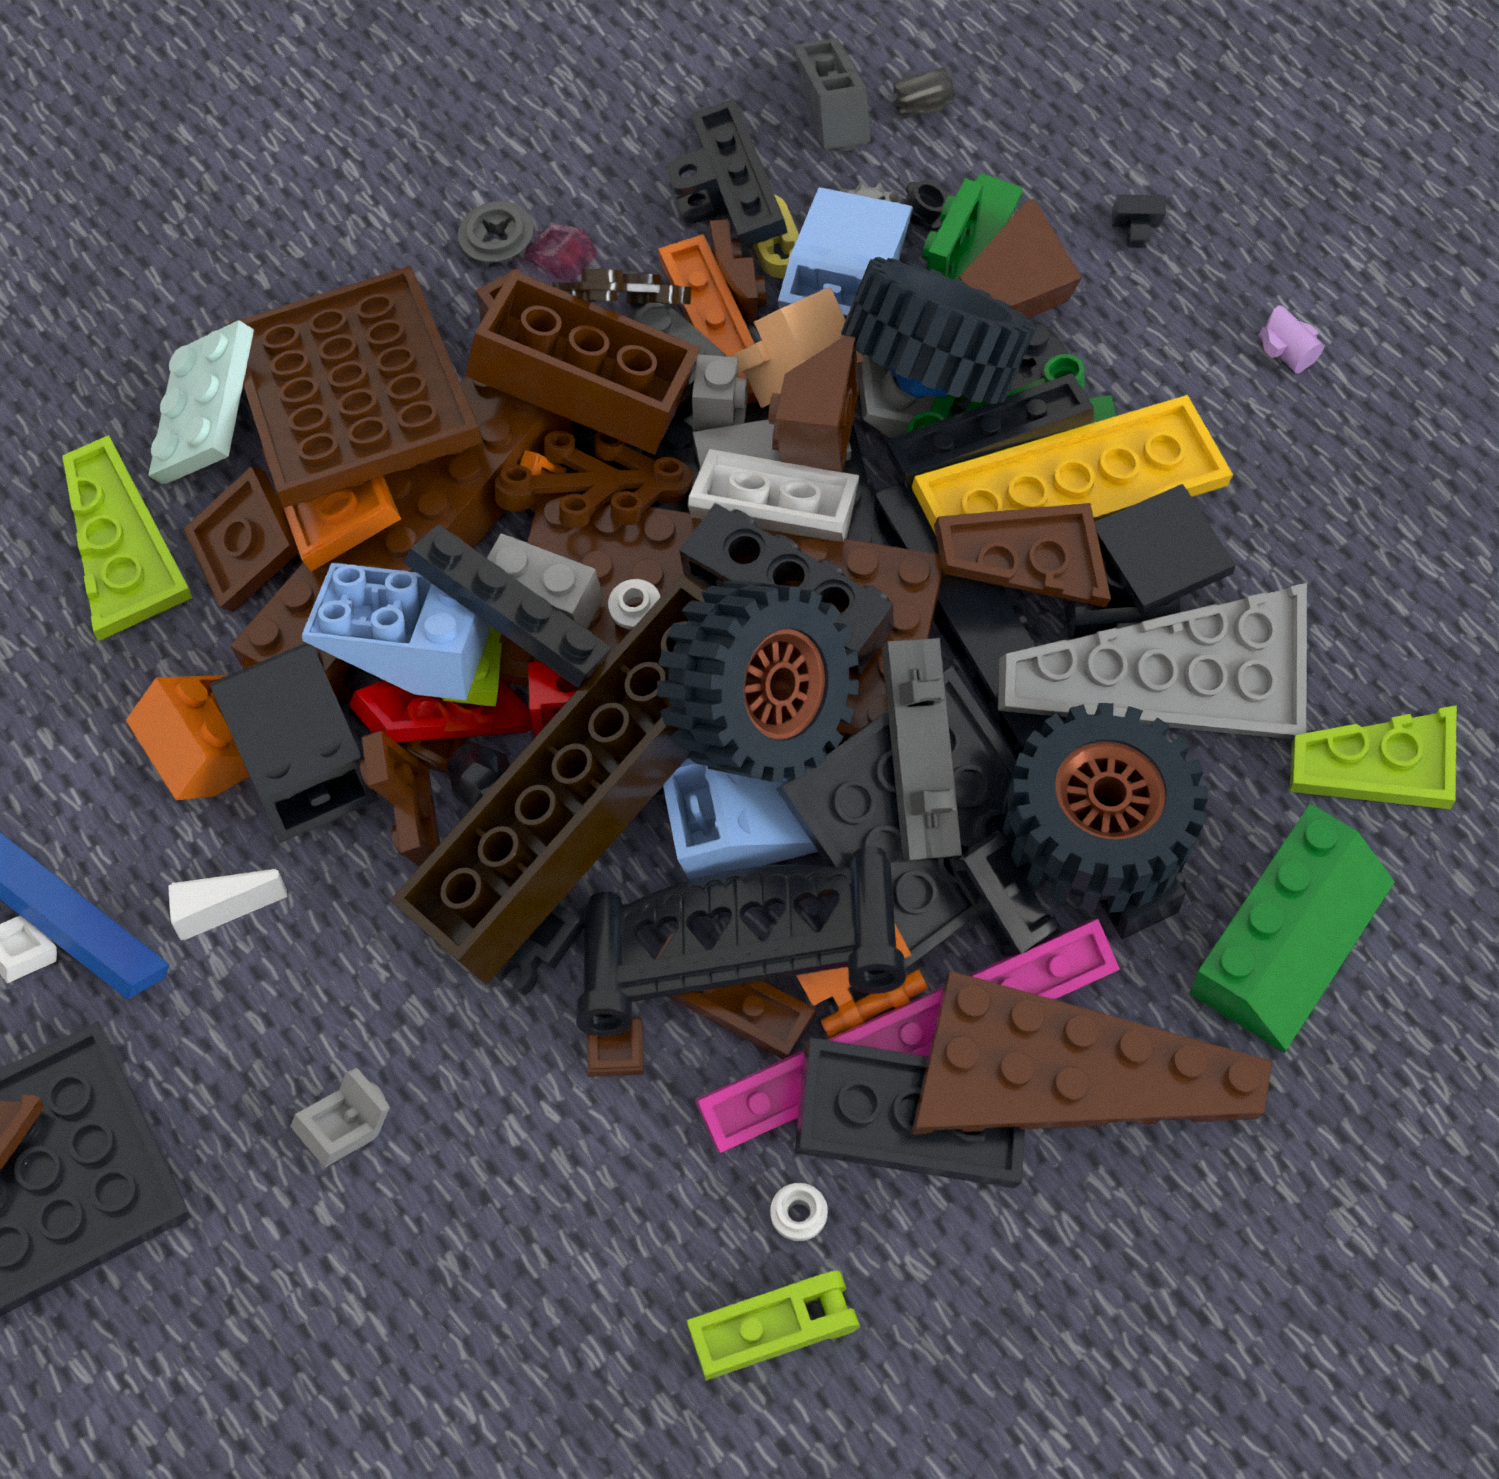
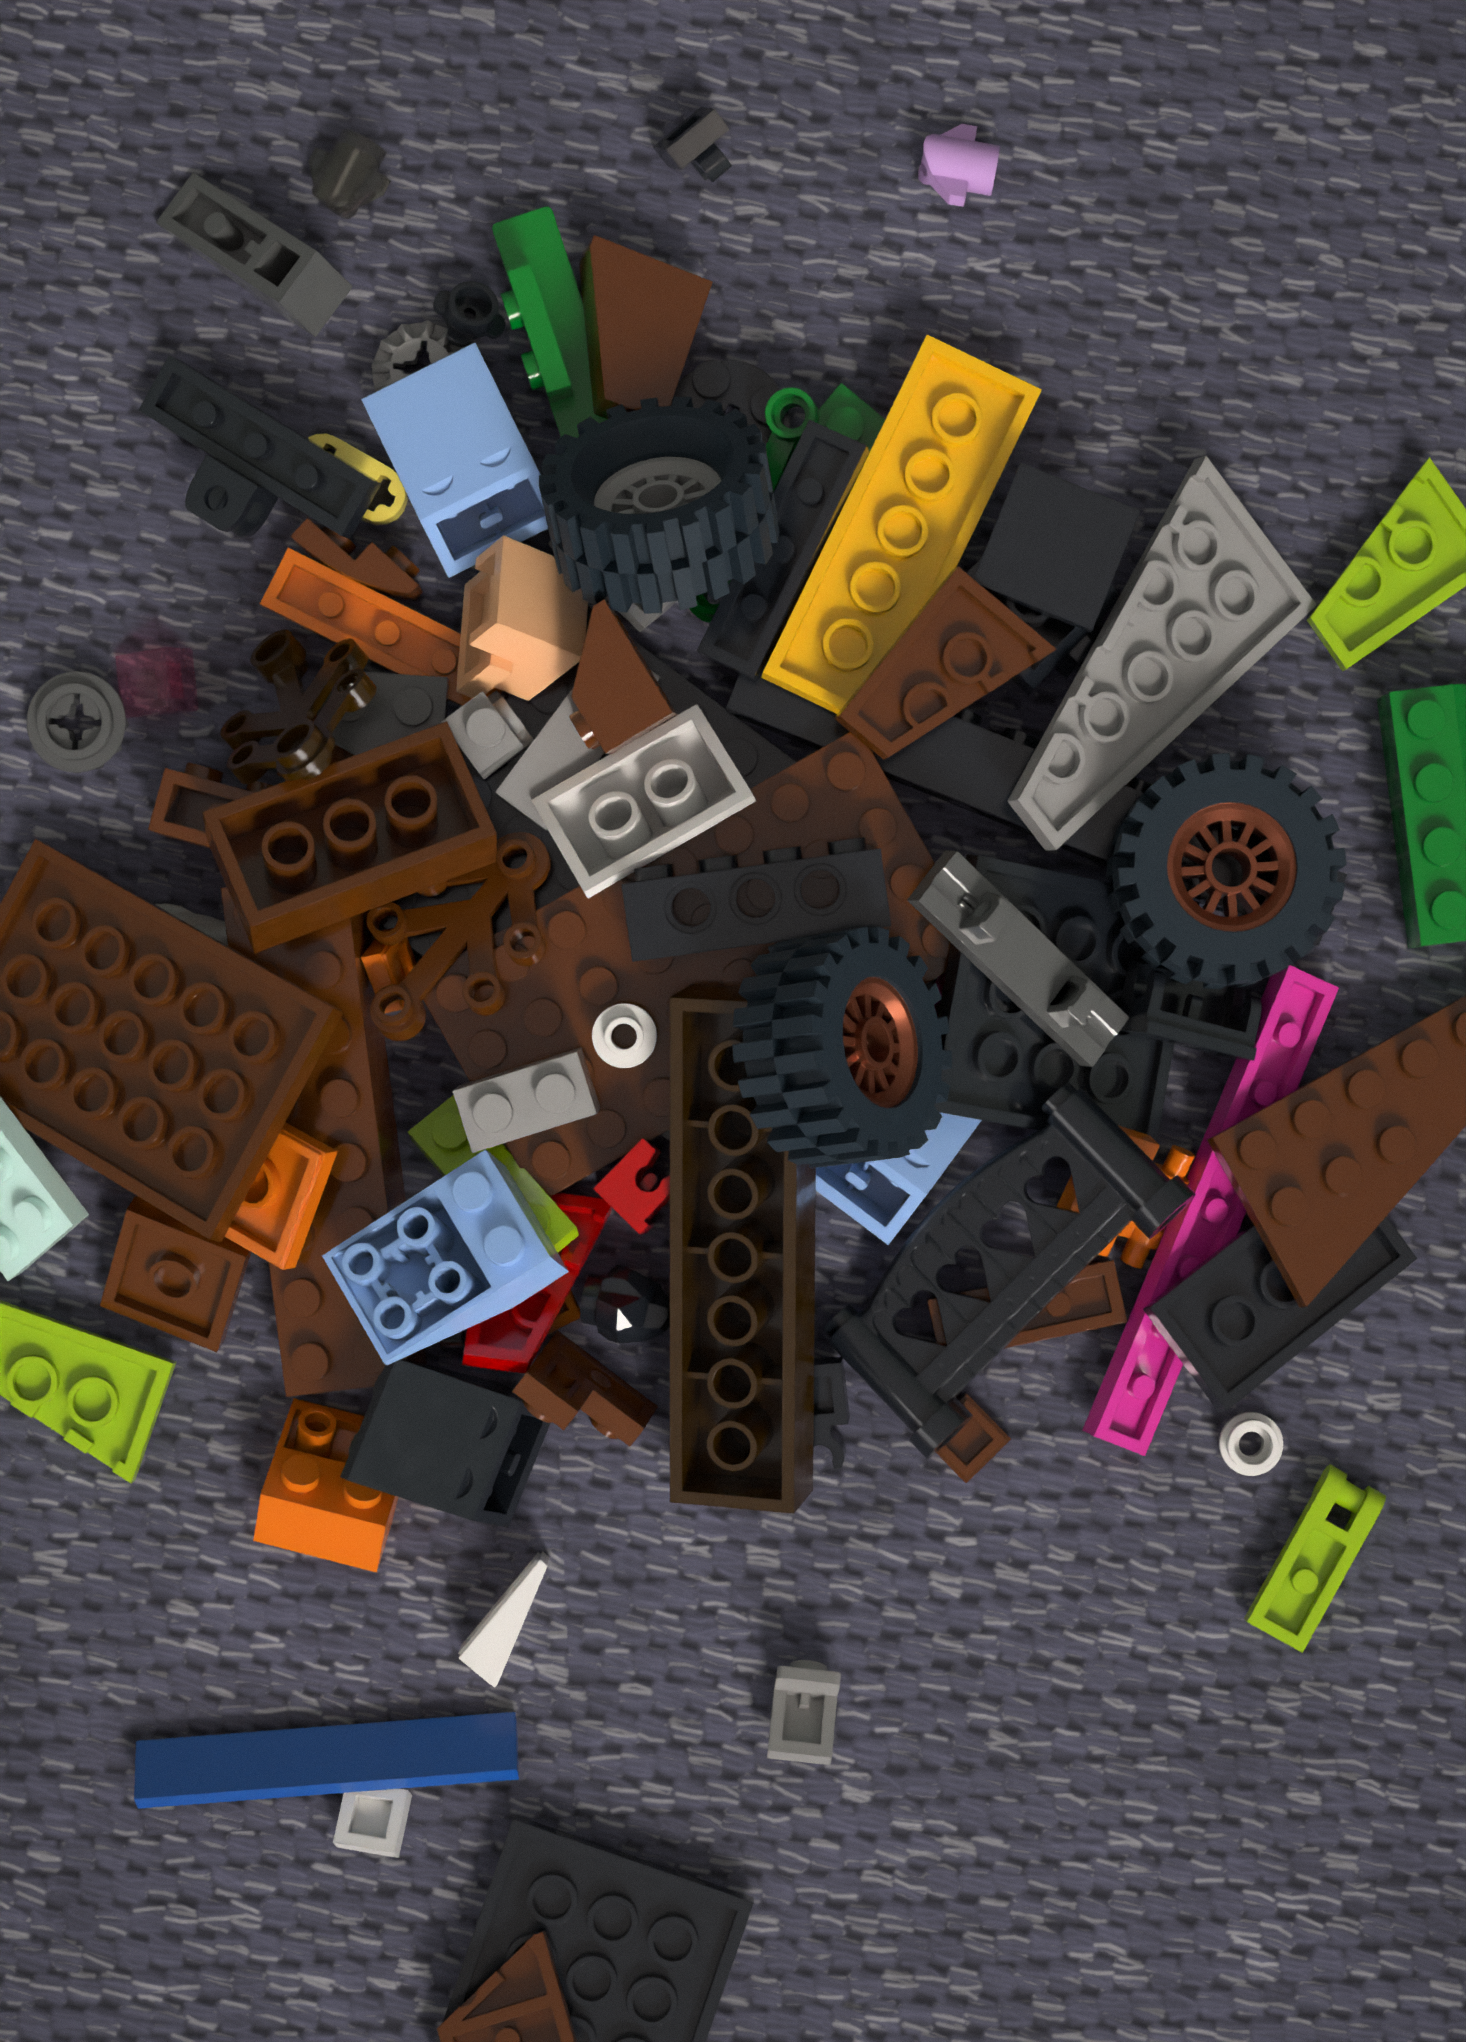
camera: 50 degrees left, 25 degrees up
black plate [404,524,612,688] -> none

